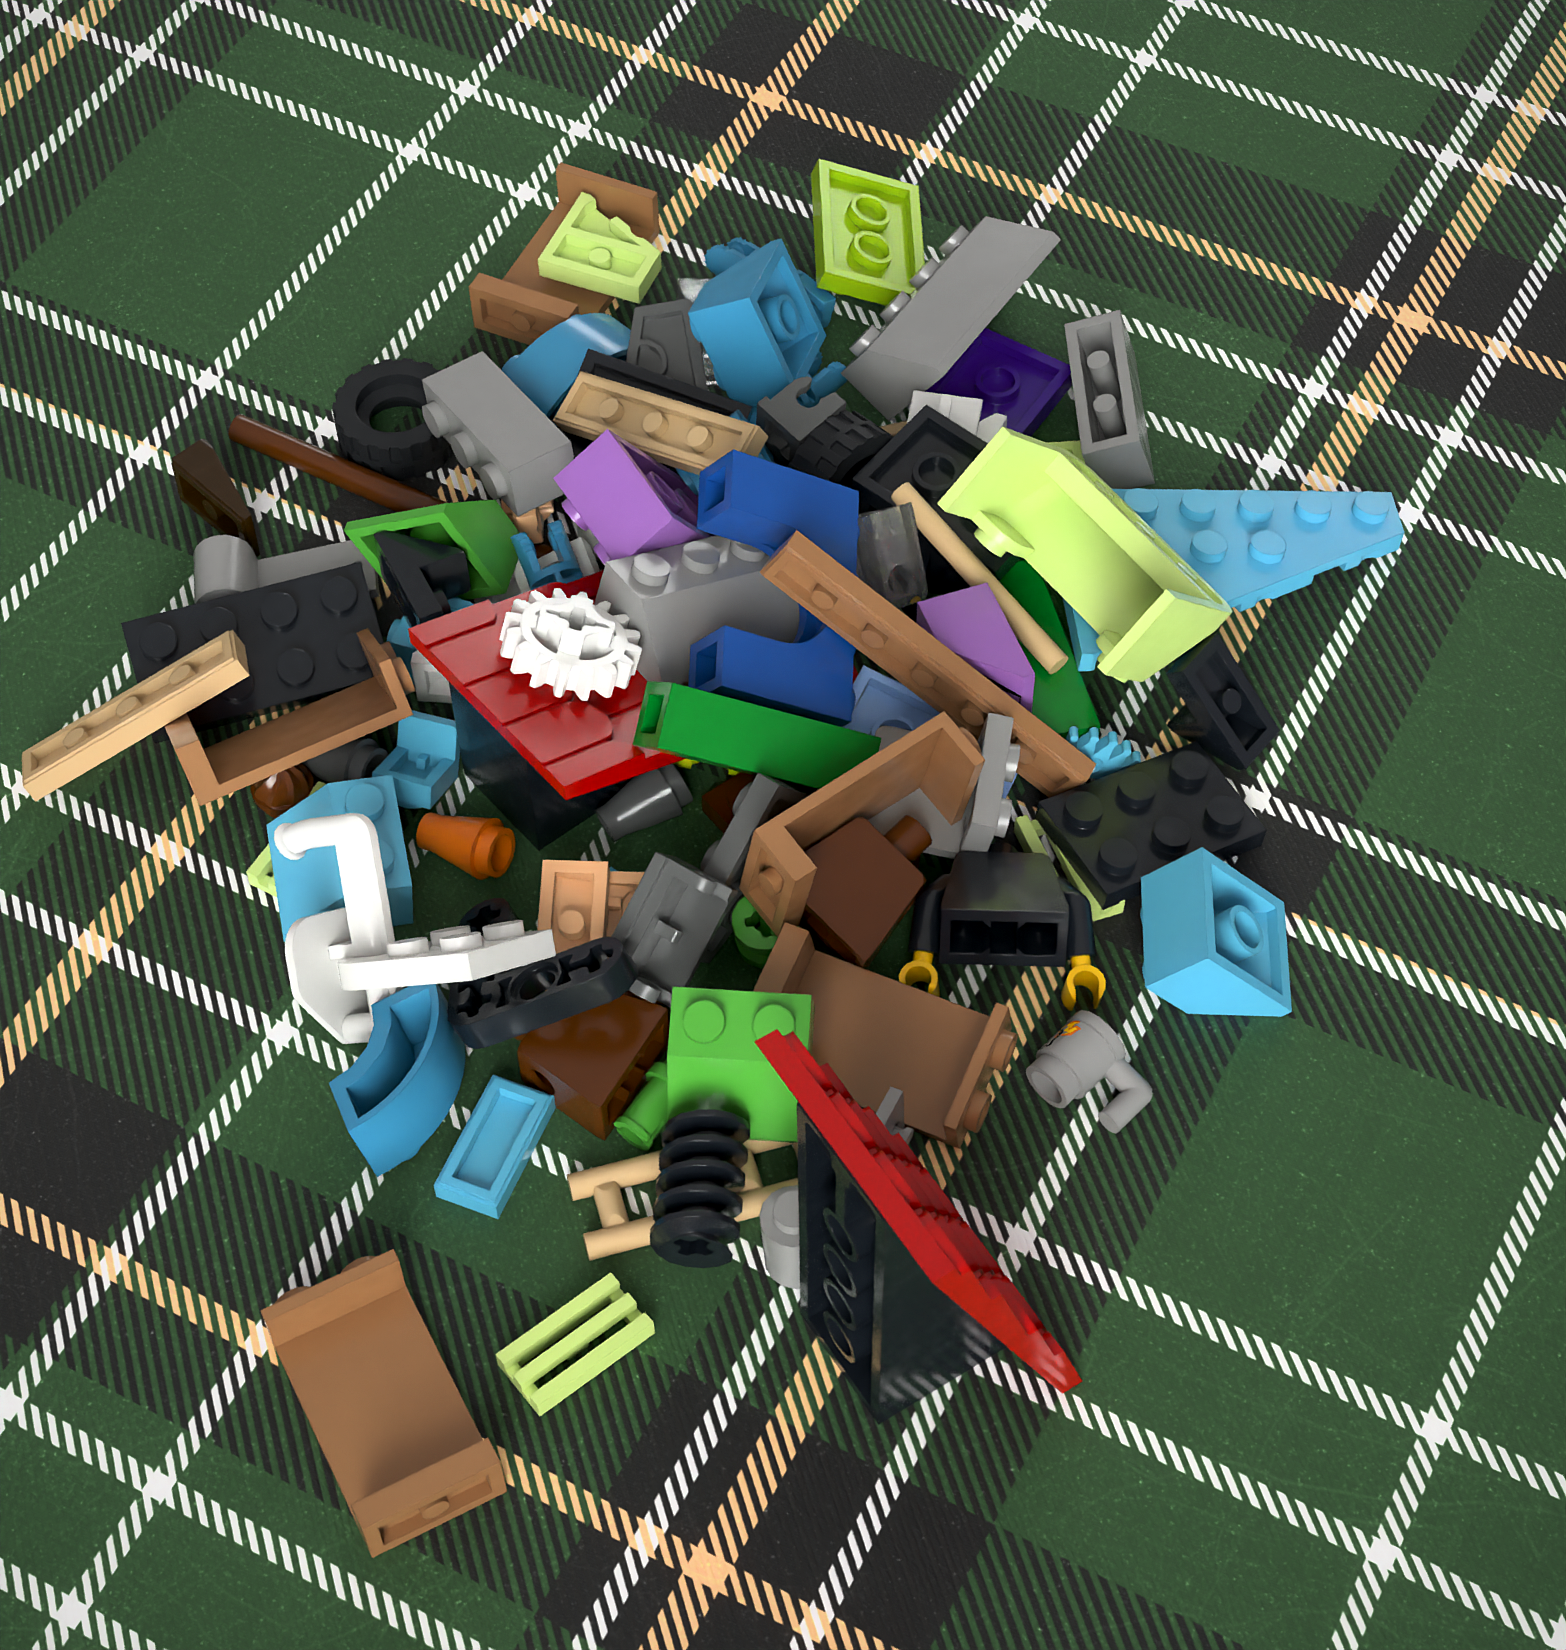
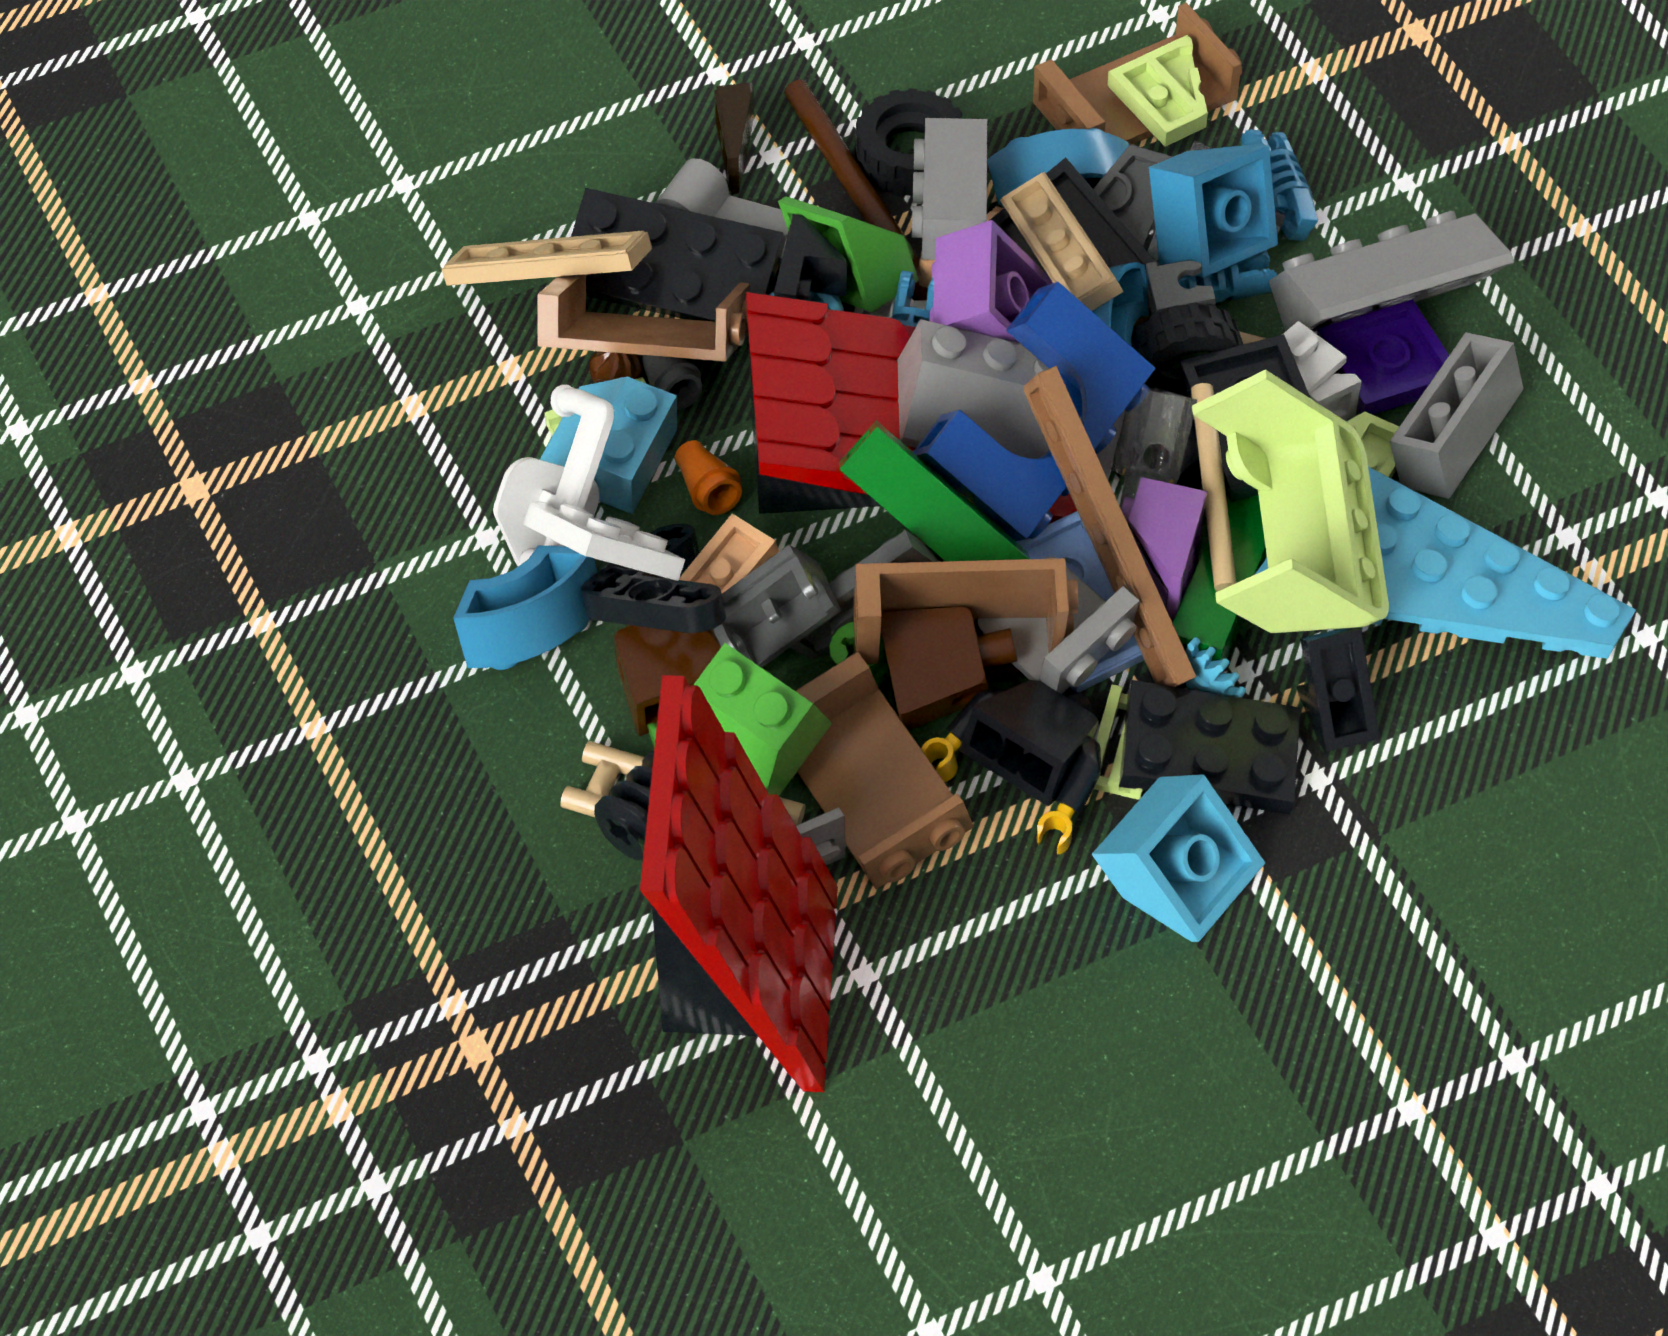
camera: 35 degrees right, 0 degrees up
medium nougat panel [260,1249,507,1558] -> none
medium azure bracket [372,710,460,809] -> none
medium azure tile [434,1075,556,1219] -> none
yellowish green tile [496,1272,655,1416] -> none
white gear [499,588,642,701] -> none
dark grey cone [595,764,693,842] -> none
lime plate [811,159,925,306] -> none
light grey piece [1026,1010,1153,1134] -> none

